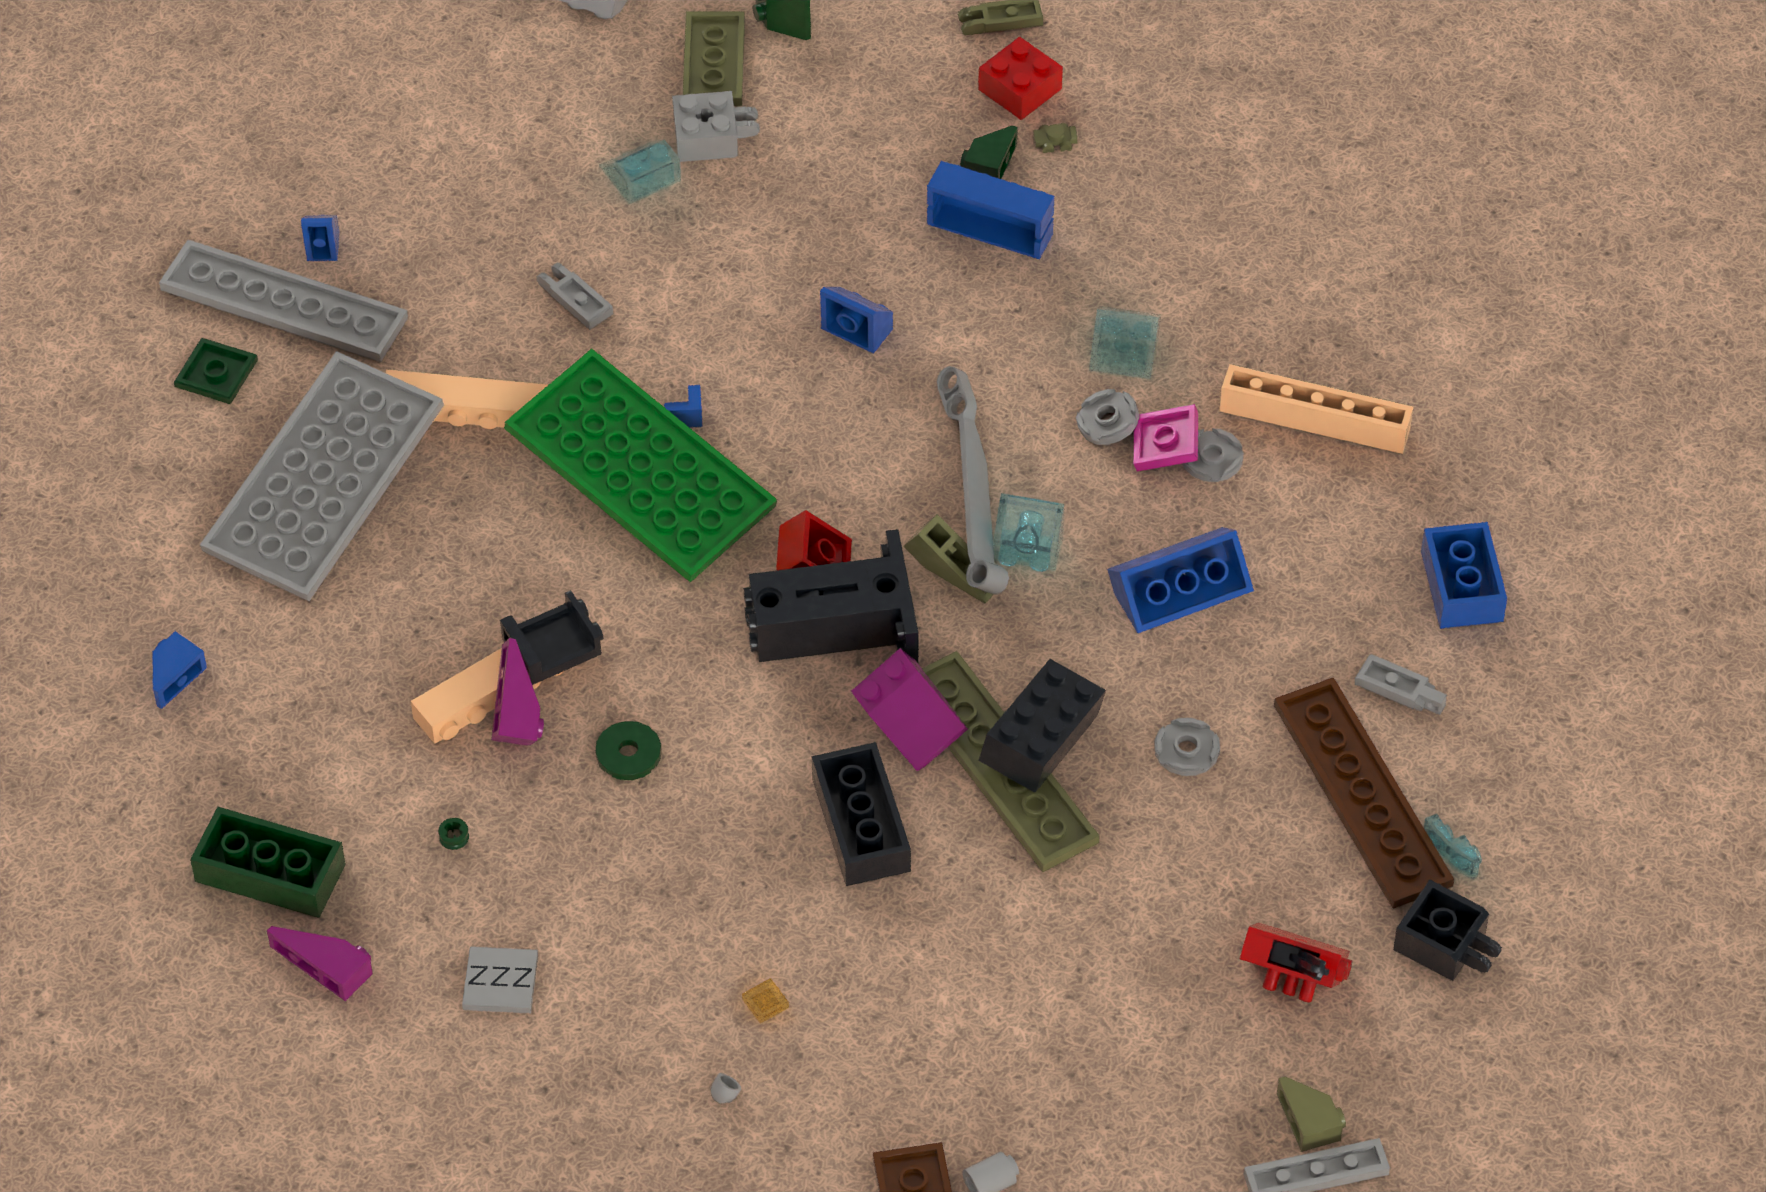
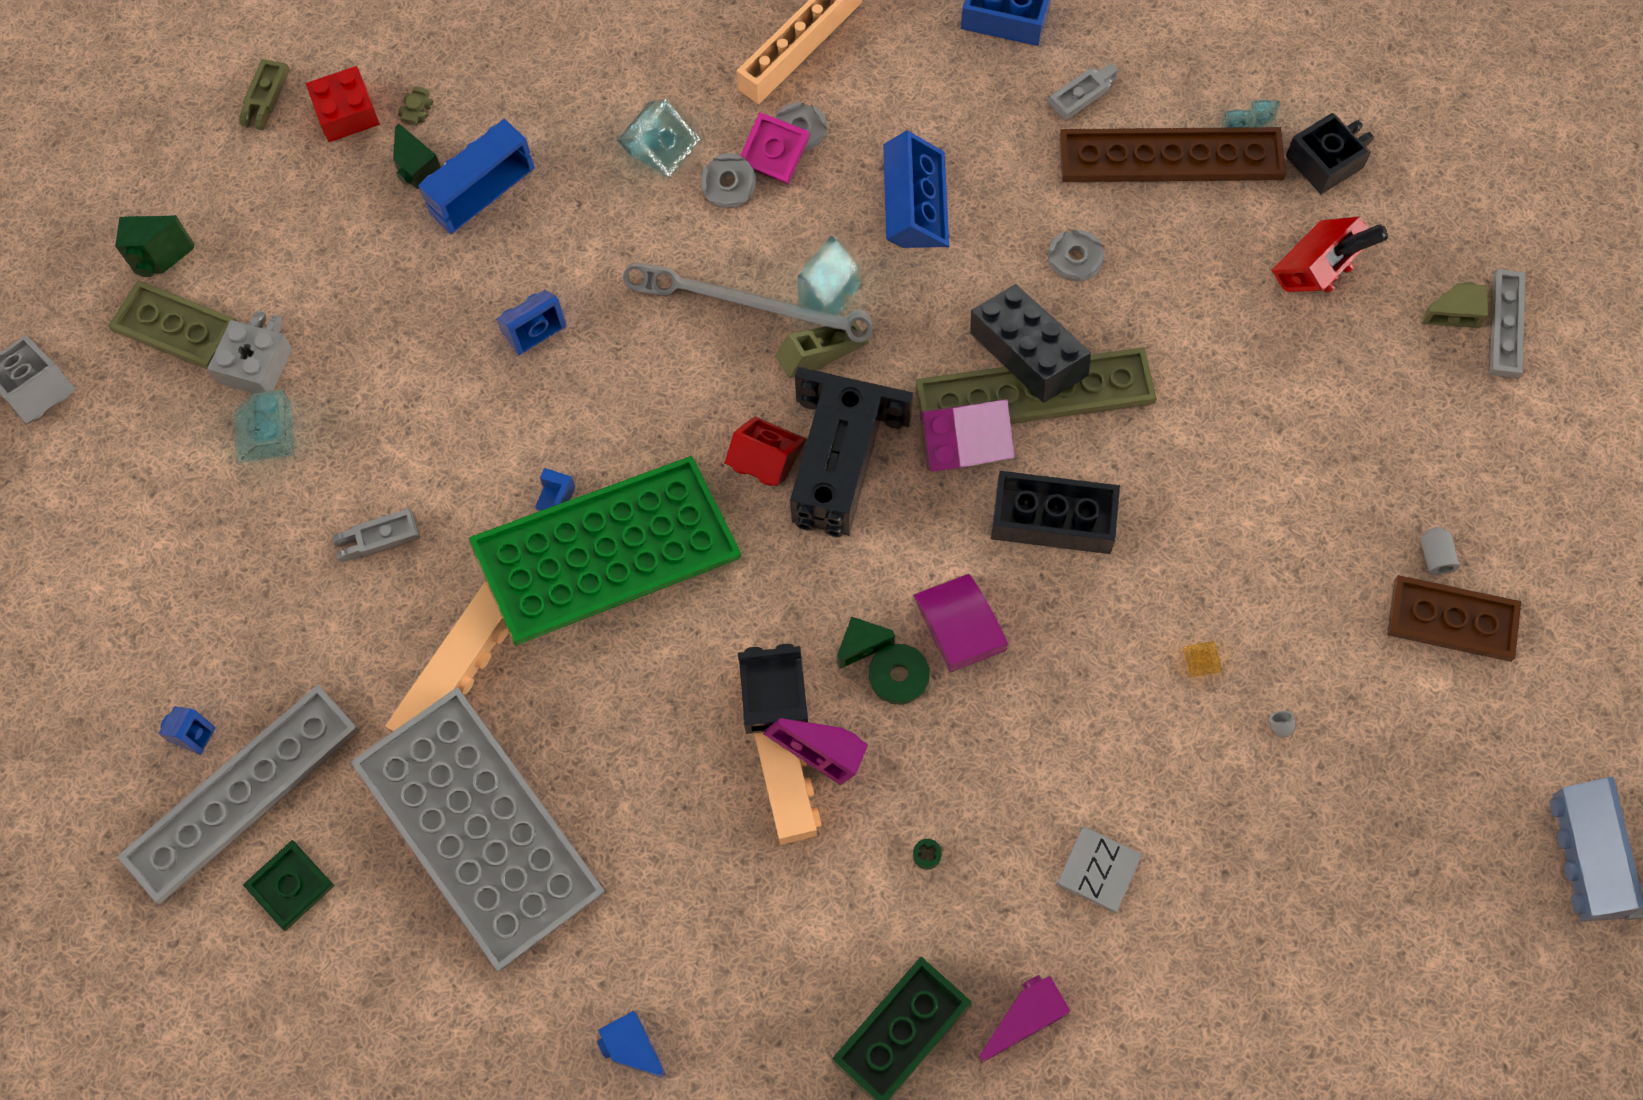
camera: 65 degrees left, 15 degrees up
none -> dark green slope [837,616,895,669]
none -> magenta slope [913,574,1008,673]

